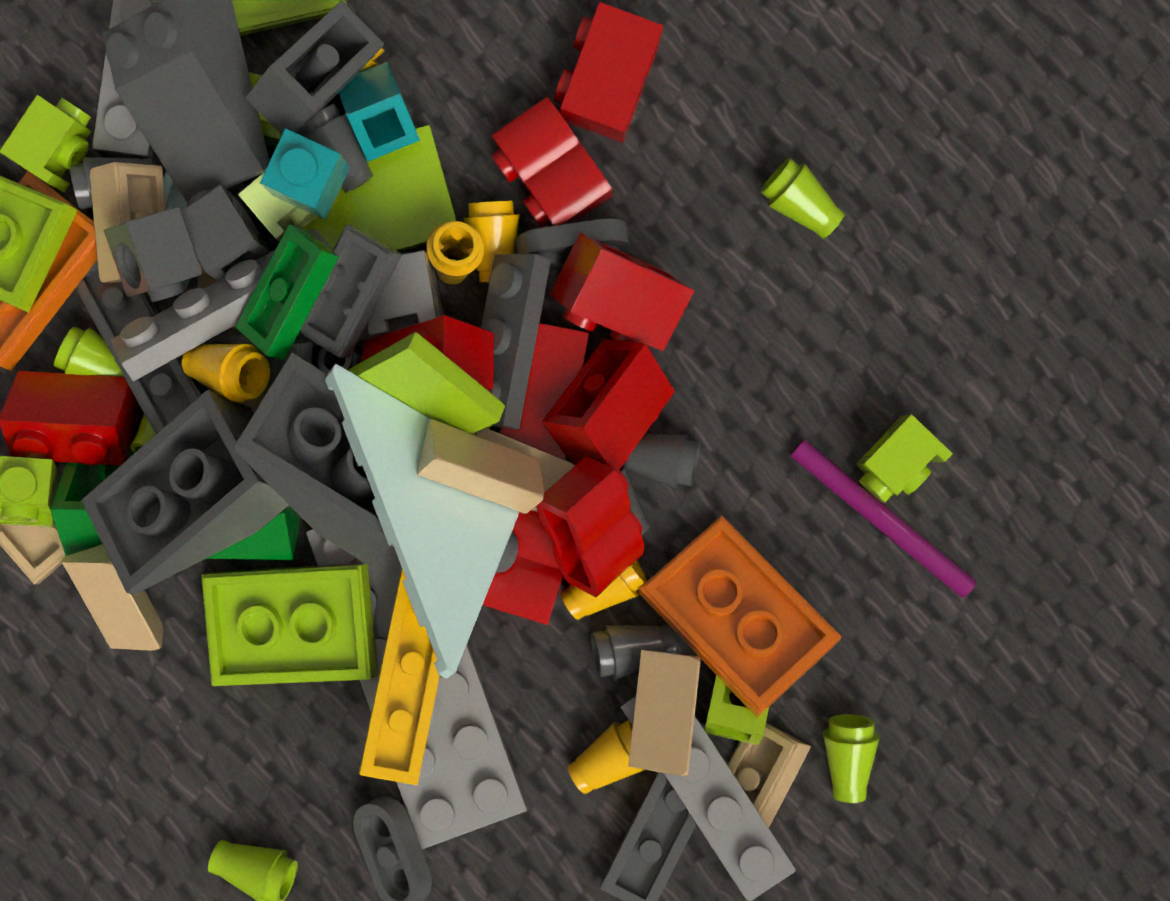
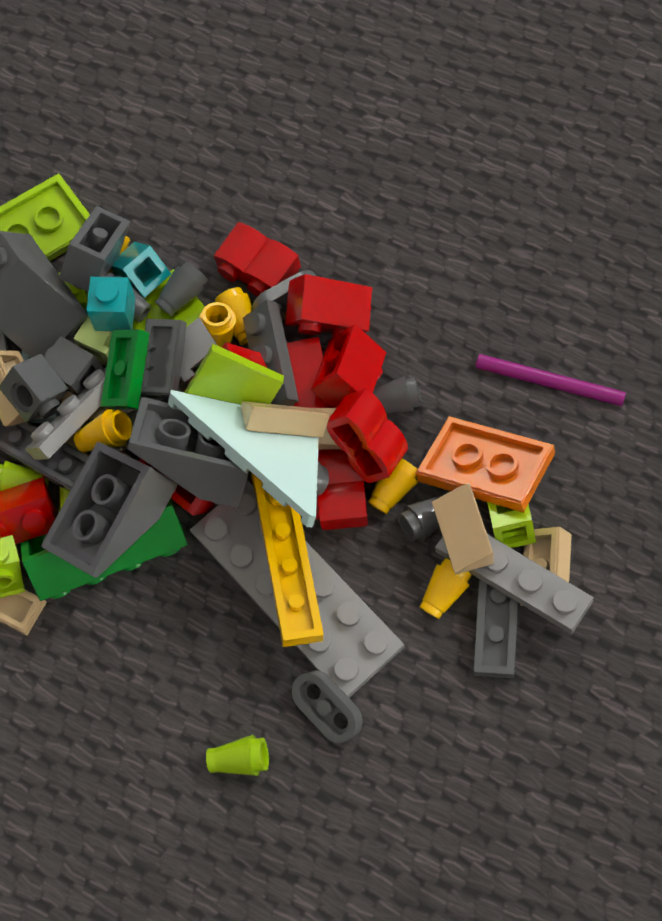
camera: 10 degrees left, 20 degrees down
tan slope [62,544,164,651] -> none
lime tile [201,563,378,686] -> none
red brick [554,2,664,143] -> none
lime cone [760,158,845,239] -> none
lime cone [823,714,880,803] -> none
lime brick [855,414,953,503] -> none
none -> dark grey cone [155,261,208,317]

